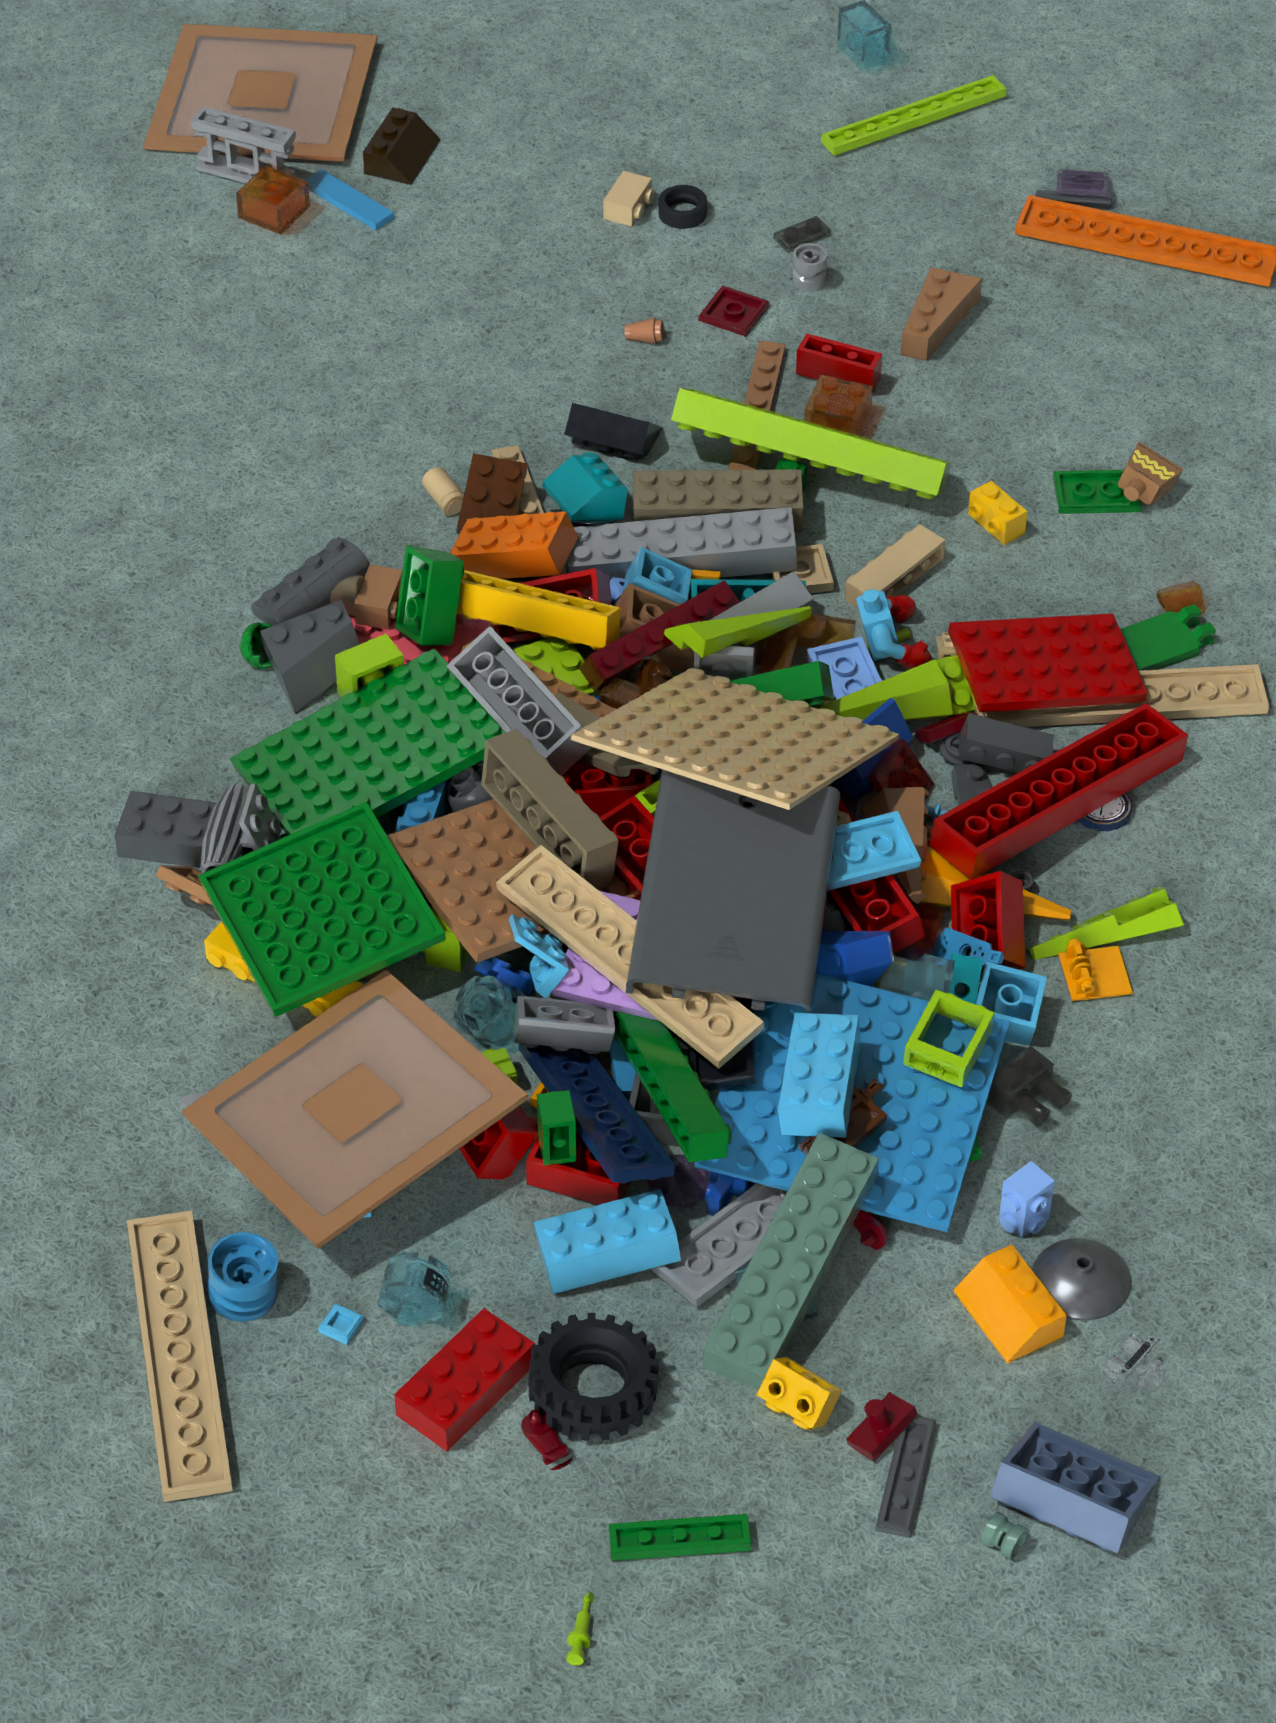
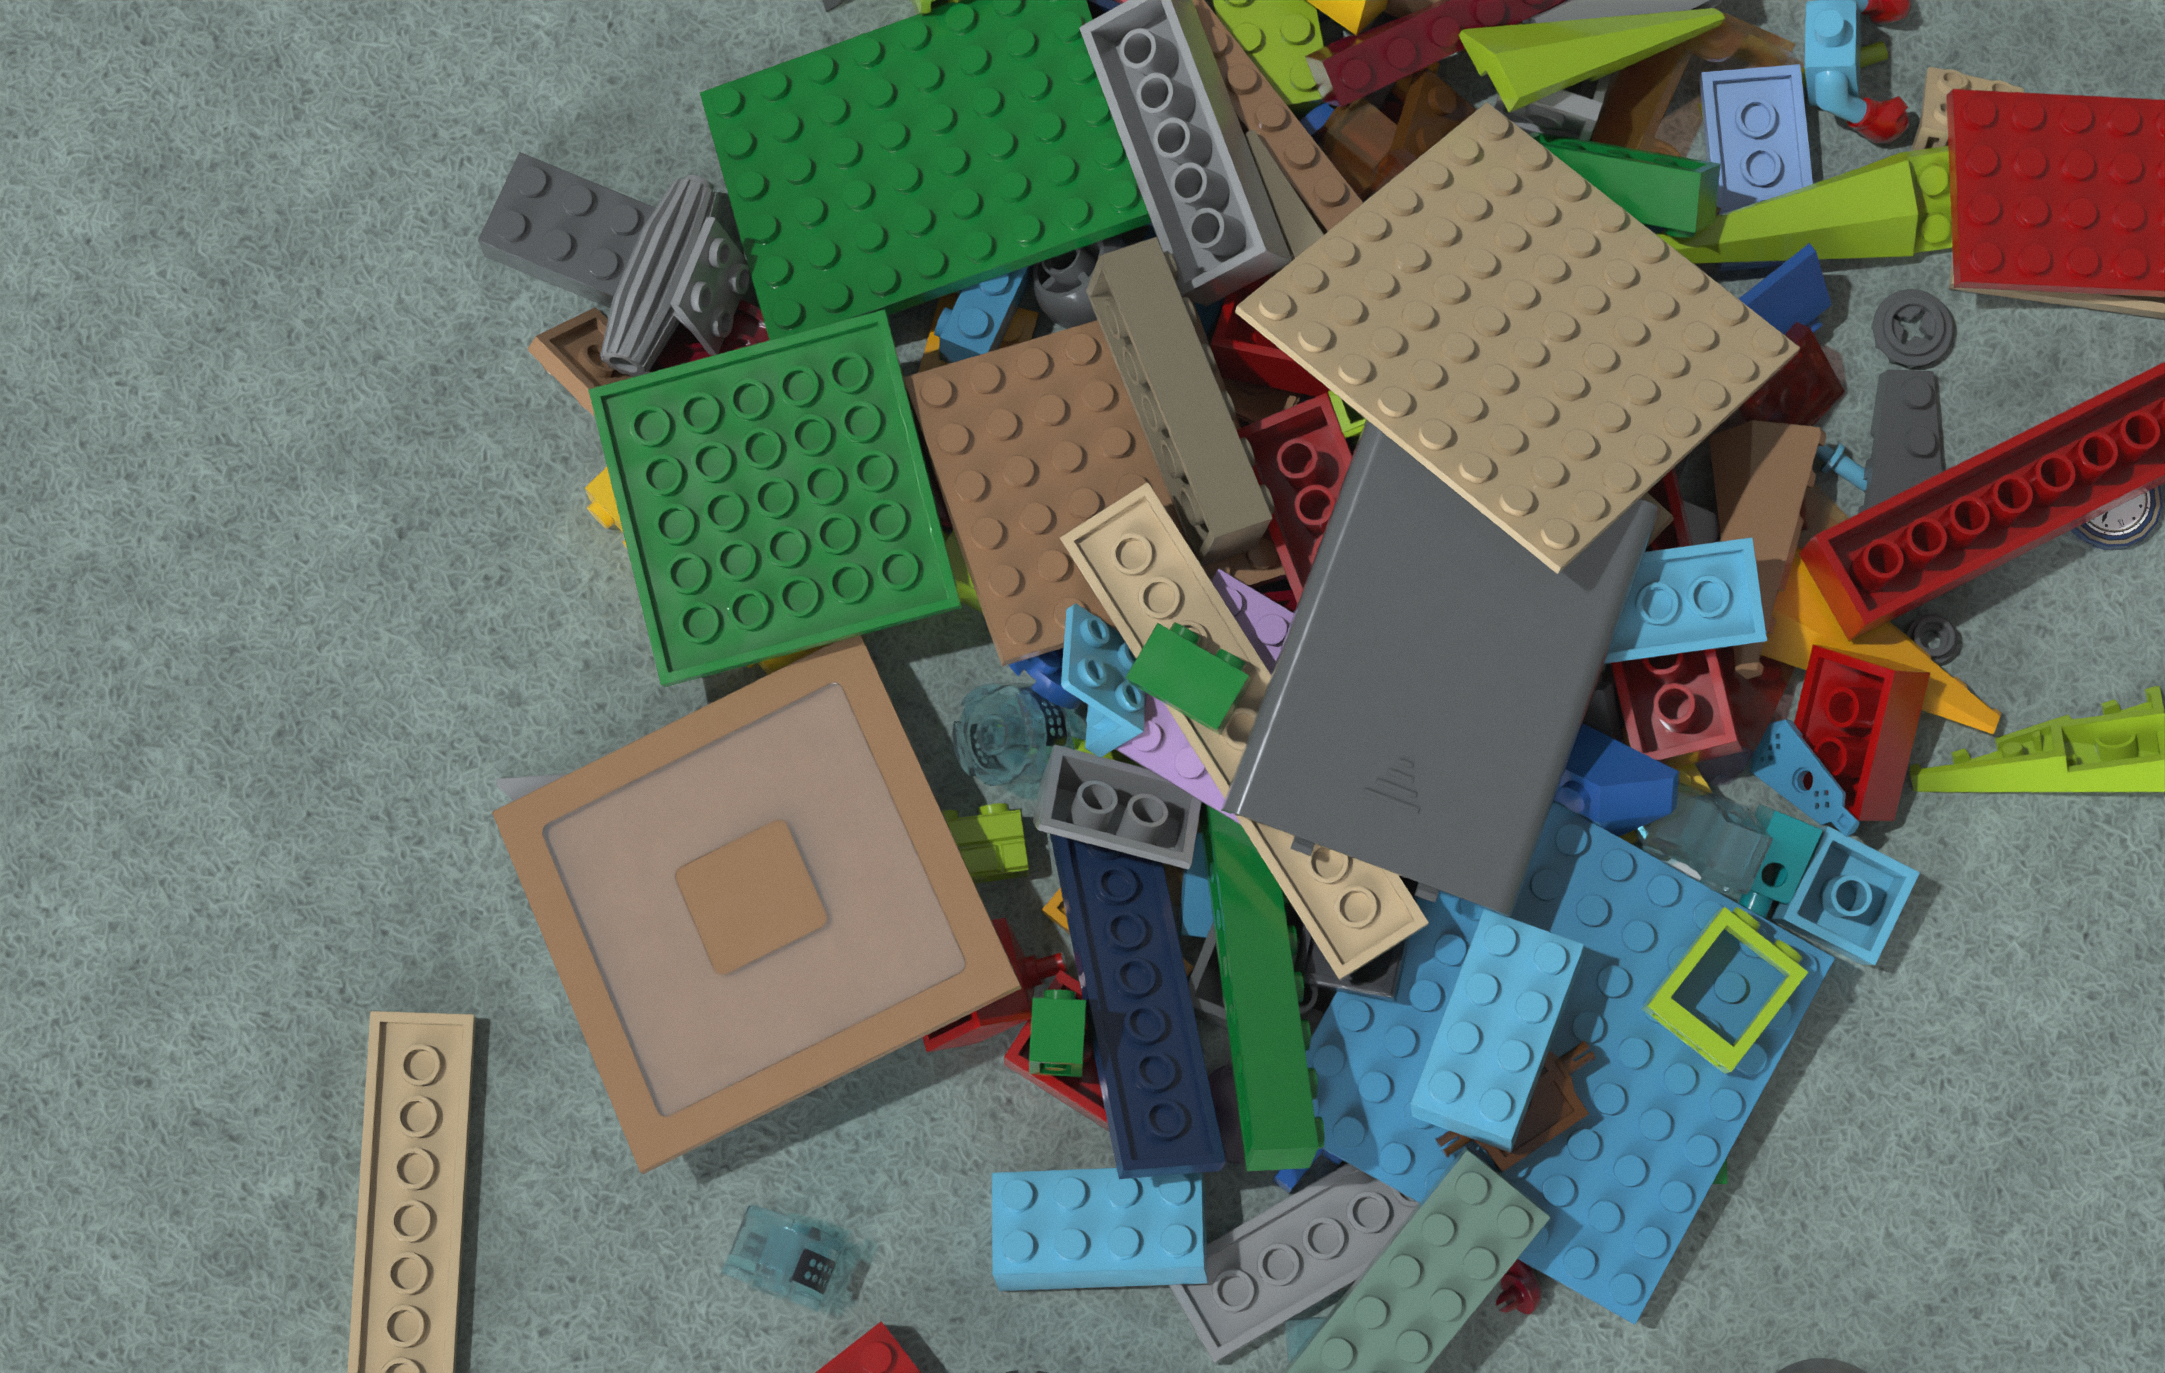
camera: 10 degrees right, 30 degrees up
dark azure wheel [208,1232,279,1322] -> none
medium azure tile [318,1303,364,1345] -> none
dark red tile [915,712,978,743] -> none
dark grey brick [958,713,1054,773] -> none
clear smoke brick [986,1046,1072,1126] -> none
light blue brick [999,1161,1055,1239] -> none
light orange hinge [1058,939,1133,1001] -> none
none -> green brick [1125,622,1252,735]

